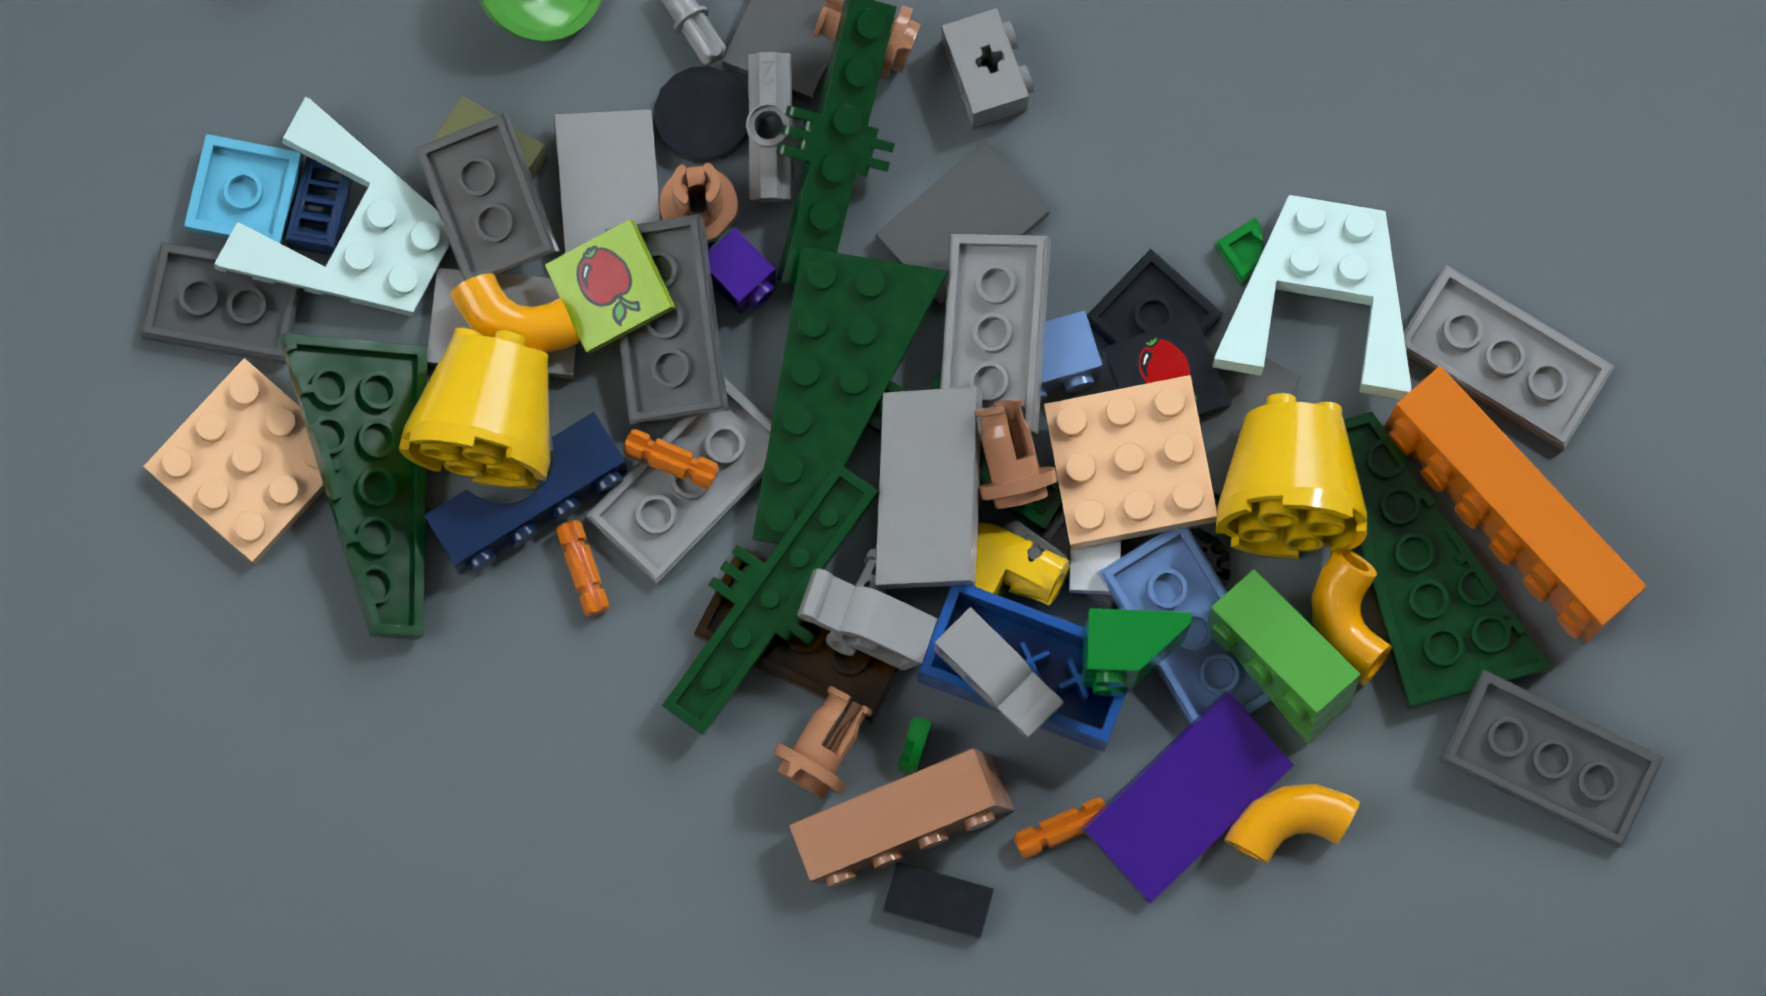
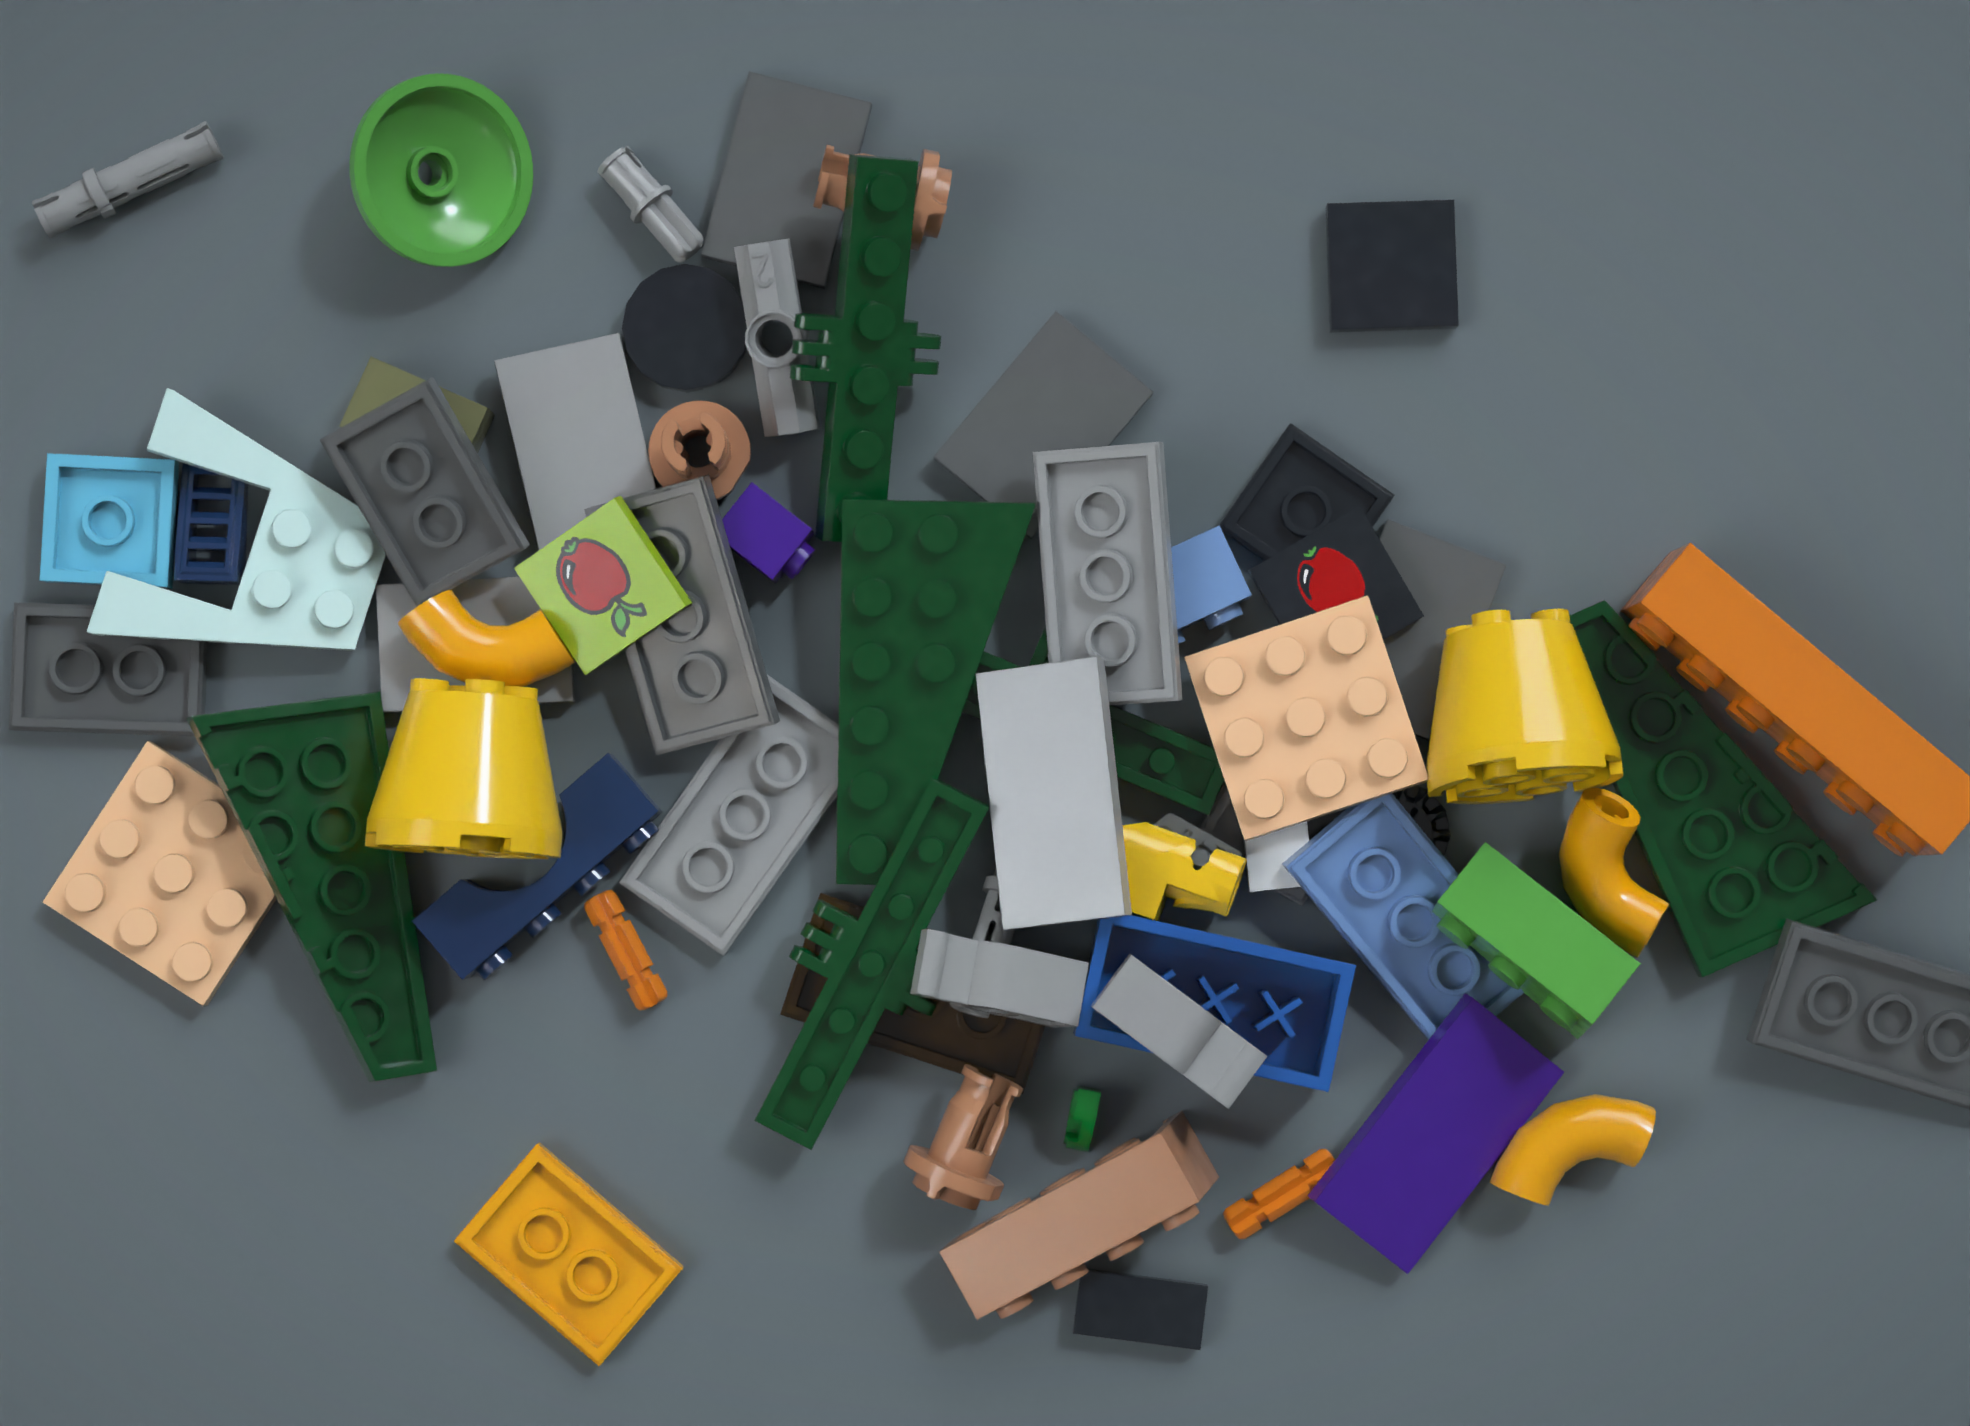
camera: 10 degrees left, 10 degrees up
orange axle [623,429,719,489] -> none
light grey brick [941,8,1034,128] -> none
nougat piece [974,398,1058,509] -> none
green slope [1082,608,1192,696] -> none
light aqua wing [1213,195,1411,399] -> none
green tile [1214,217,1263,286] -> none
light grey tile [1404,265,1615,451] -> none
none -> light orange tile [454,1142,684,1366]
none -> black tile [1326,200,1459,333]

